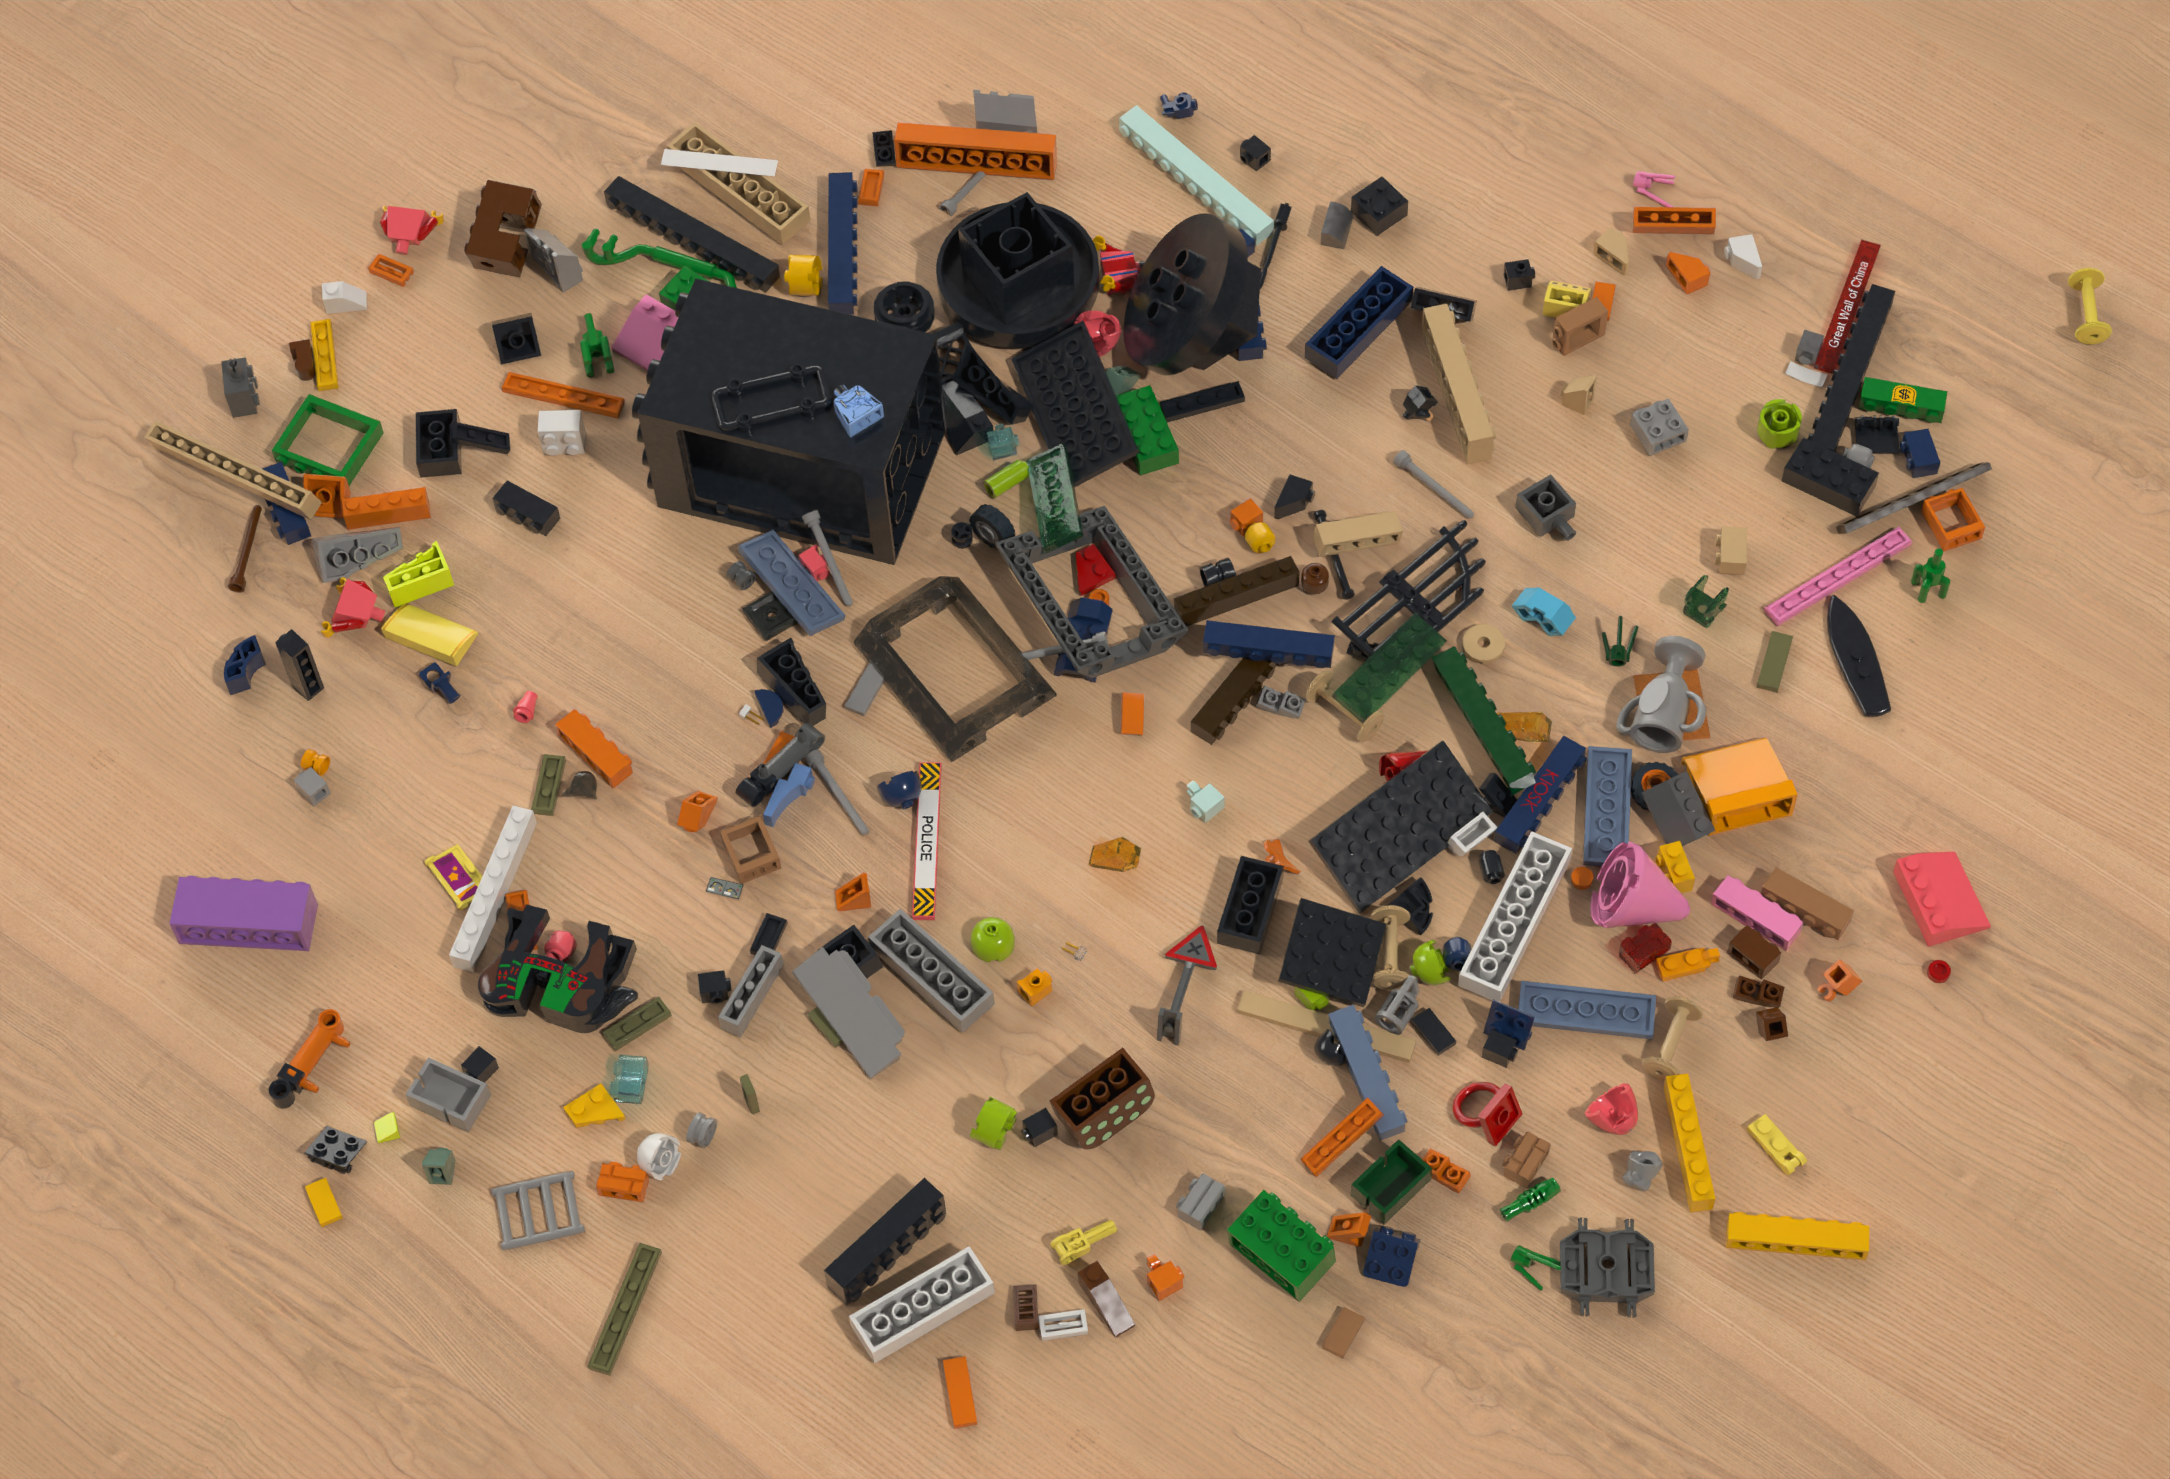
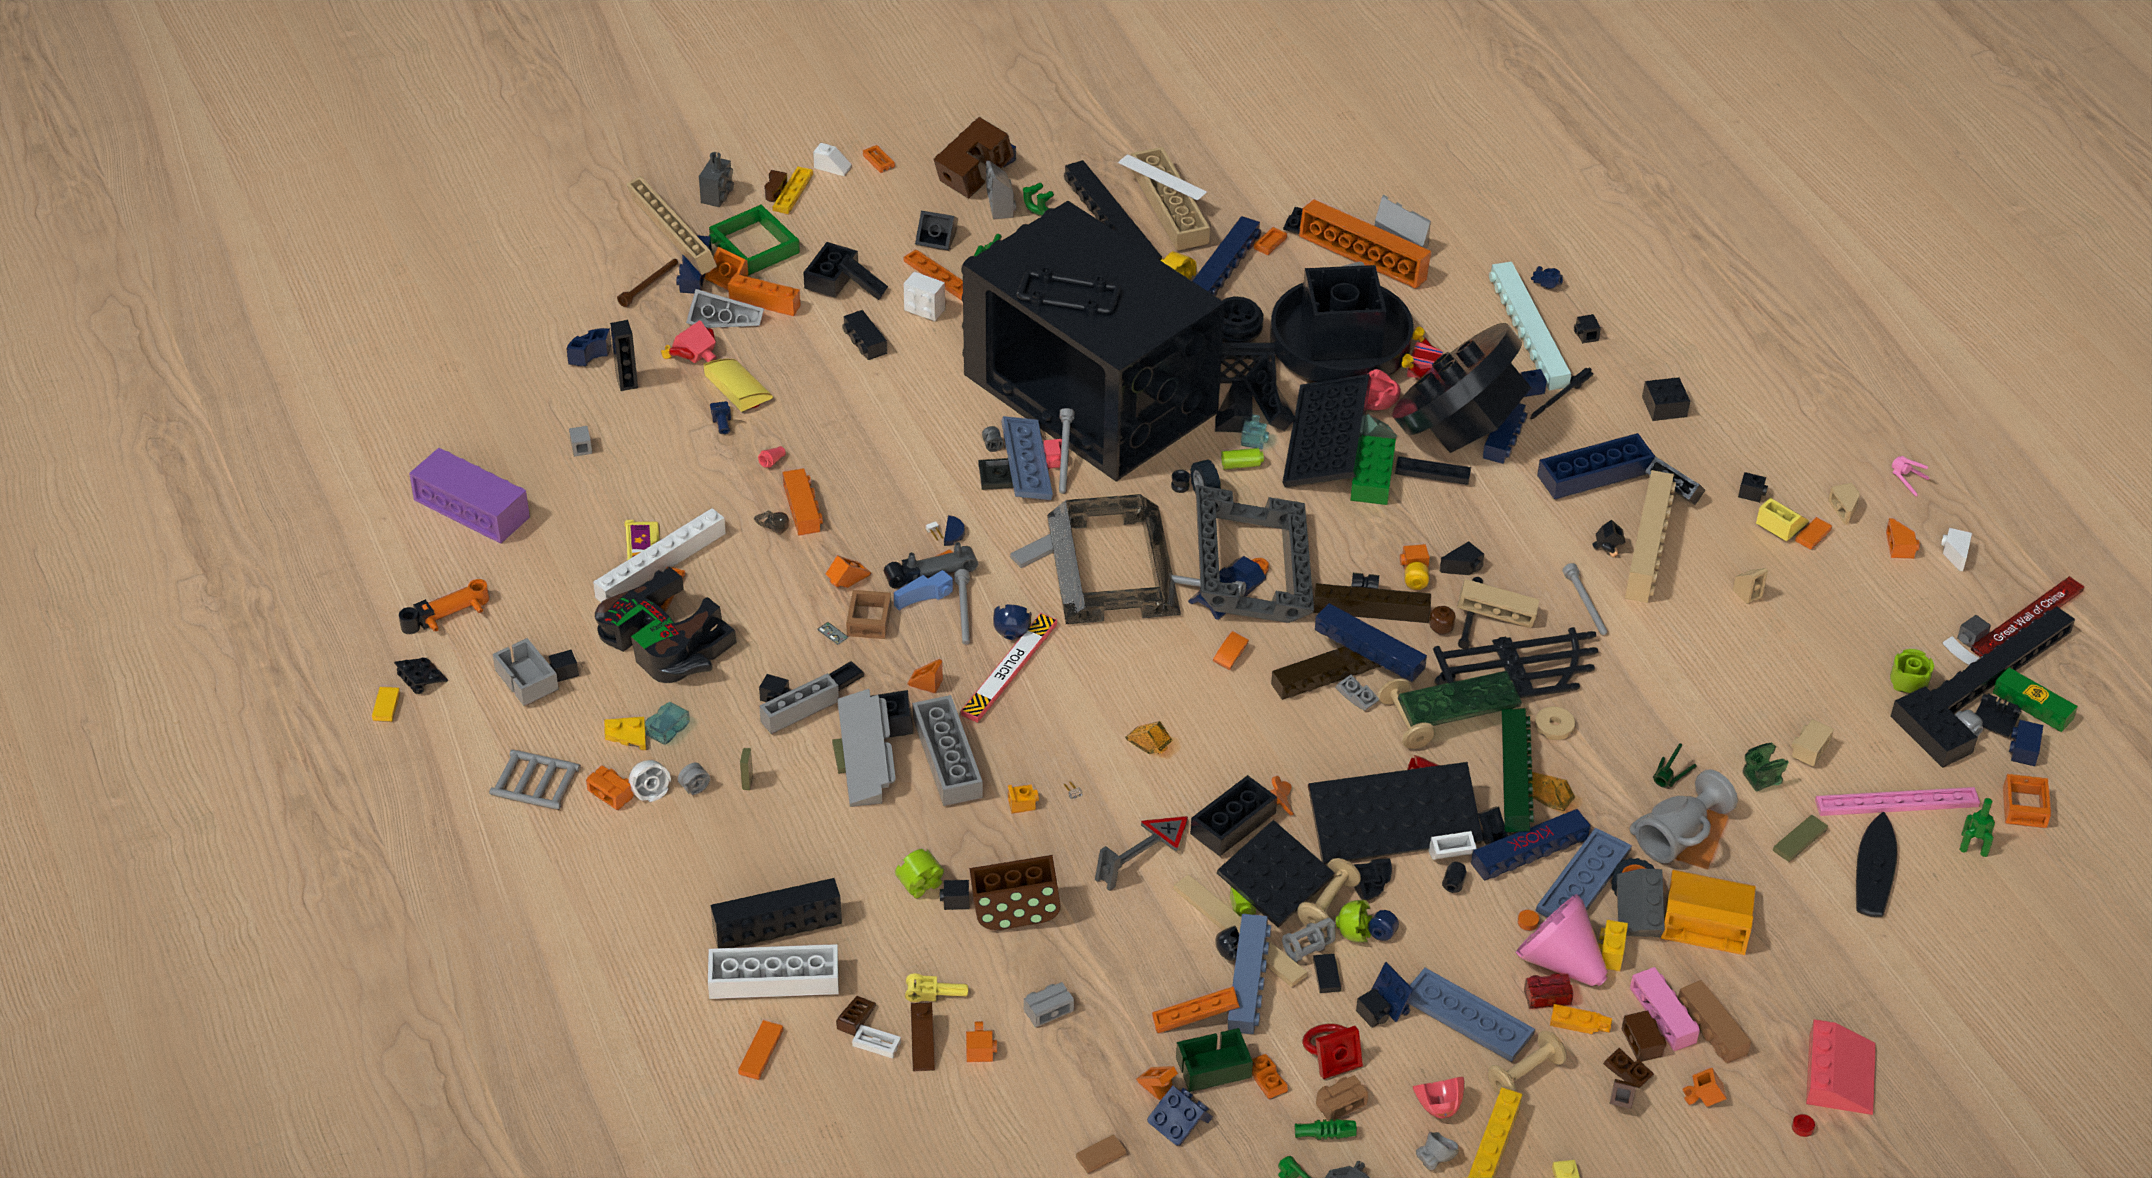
camera: 25 degrees right, 15 degrees down
light orange wheel [301,749,331,776] -> none
neon yellow slope [374,1112,401,1144] -> none
coral torso [380,206,444,255] -> none
neon yellow wedge [383,541,454,607] -> none
sand green slope [422,1148,456,1185] -> none
olive tile [531,754,566,816] -> none
coral head [544,930,577,963] -> none
olive tile [588,1243,662,1376] -> none
olive tile [603,996,672,1051] -> none
black wedge [757,638,826,726] -> none
light blue torso [834,385,884,438] -> none
lime cylinder [971,917,1015,962] -> none
clear green plate [1026,443,1084,553] -> none
red wing [1076,544,1116,596] -> none
light aqua brick [1187,781,1225,823] -> none
green brick [1227,1189,1336,1302] -> none
flat silver brick [1321,201,1353,249] -> none
white brick [1458,831,1572,1002] -> none
medium azure brick [1512,587,1576,636] -> none
dark grey brick [1515,474,1576,541] -> none
medium nougat window [1552,297,1608,356] -> none
light grey brick [1630,398,1689,456] -> none
orange brick [1633,207,1716,234] -> none
tile [1836,462,1992,534] -> none

